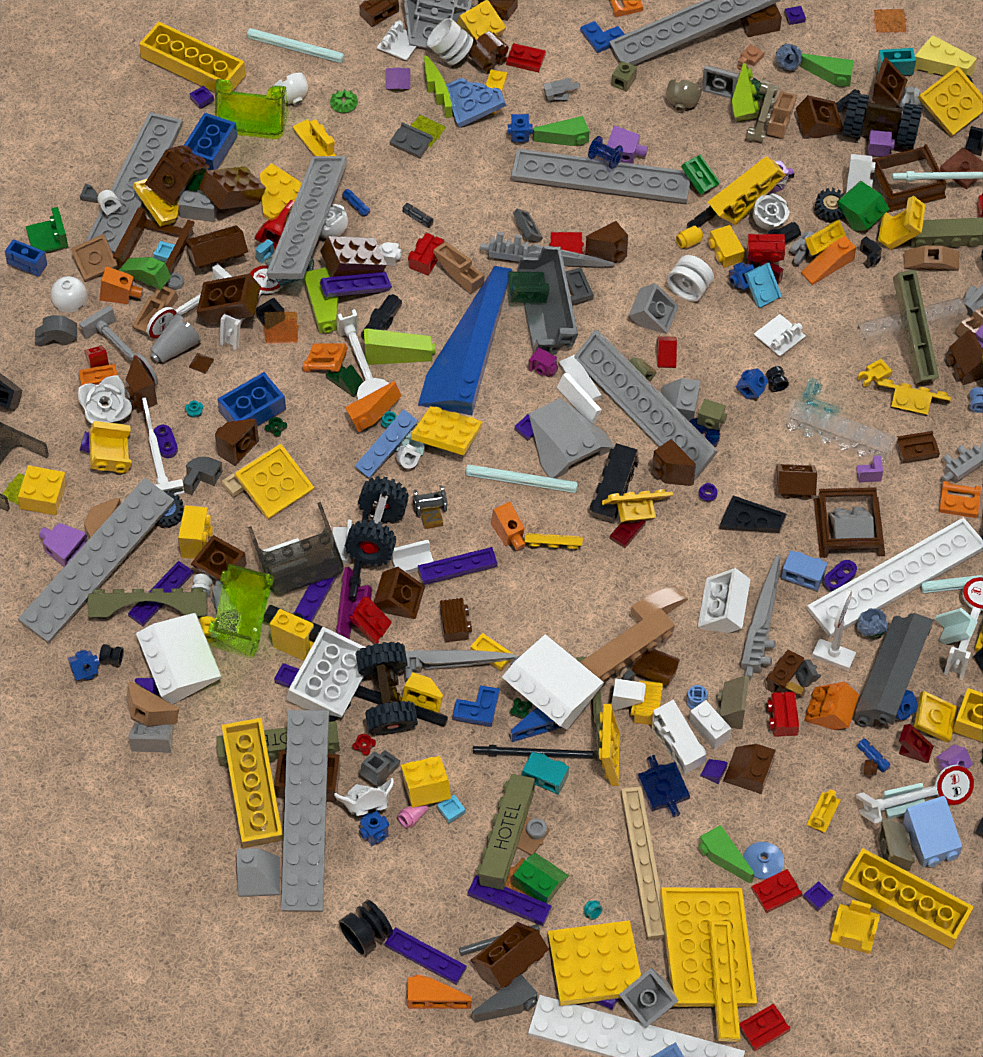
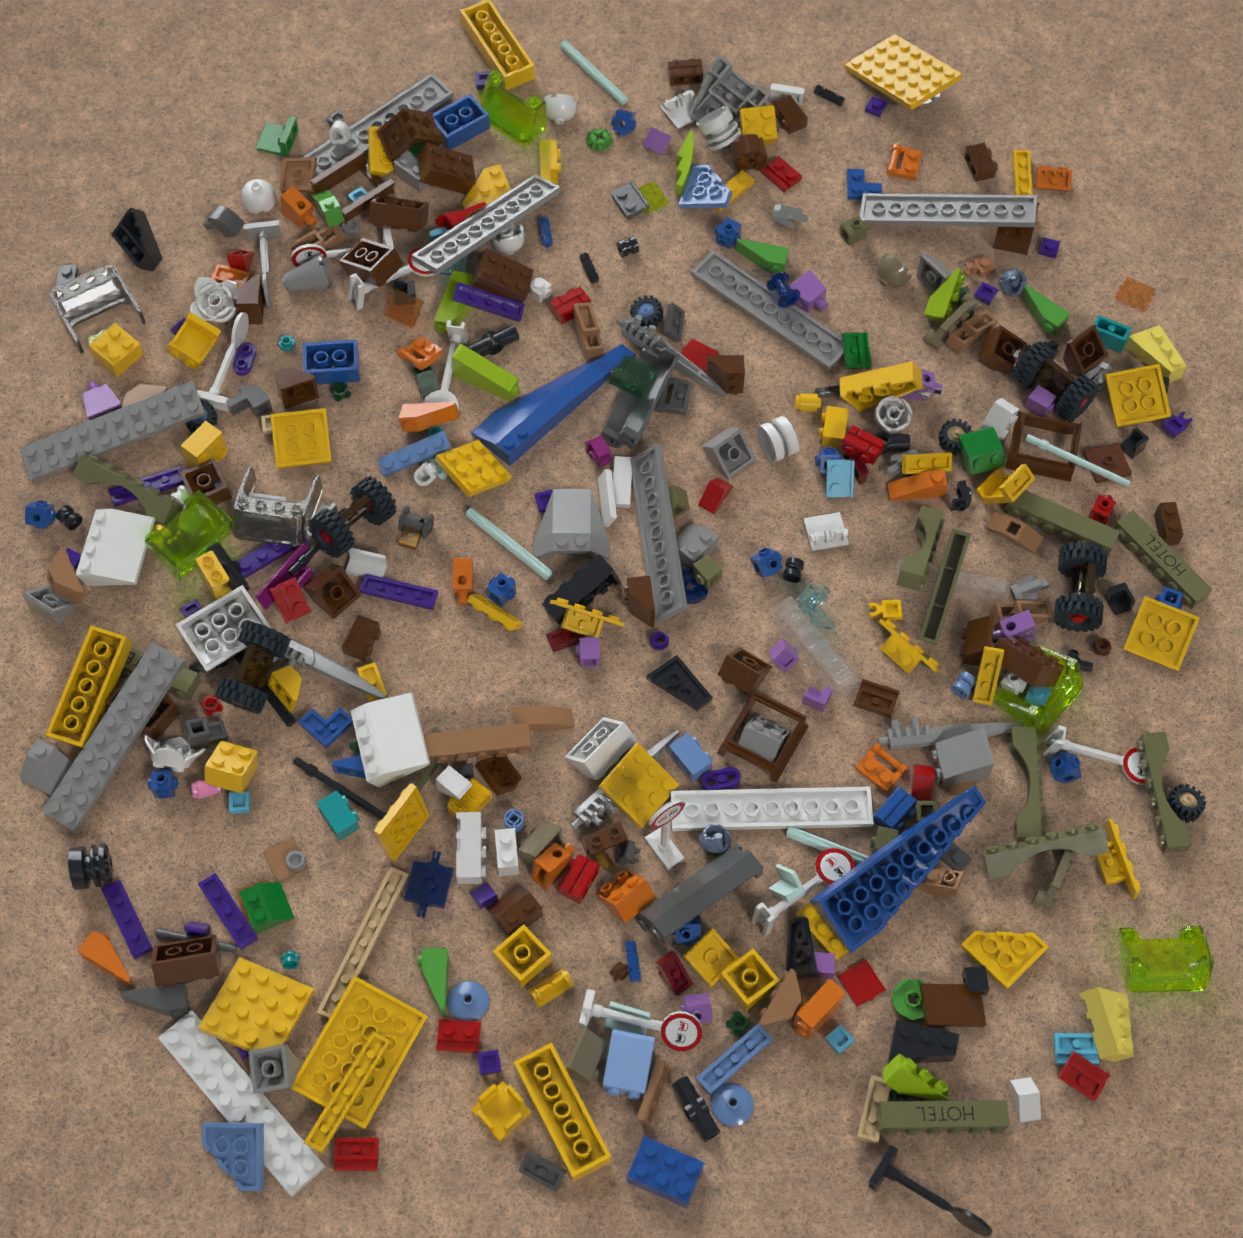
camera: 30 degrees right, 5 degrees up
blue brick [5,239,47,276] -> none
reddish brown slope [189,353,214,374] -> none
olive brick [477,774,535,890] -> none
none -> dark purple slope [184,921,210,937]
none -> blue brick [486,572,516,607]
none -> yellow brick [493,924,552,989]
none -> dark grey plate [518,1150,567,1192]
none -> orange torso [531,843,574,891]
none -> medium lavender brick [576,636,600,667]
none -> yellow plate [598,743,679,829]
none -> blue brick [611,109,637,136]
none -> black wheel [617,236,639,258]
none -> black wheel [630,295,664,327]
none -> medium nougat tile [636,1058,670,1128]
none -> medium lavender panel [769,638,799,672]
none -> olive arch [896,505,945,591]
none -> dark purple plate [974,282,998,305]

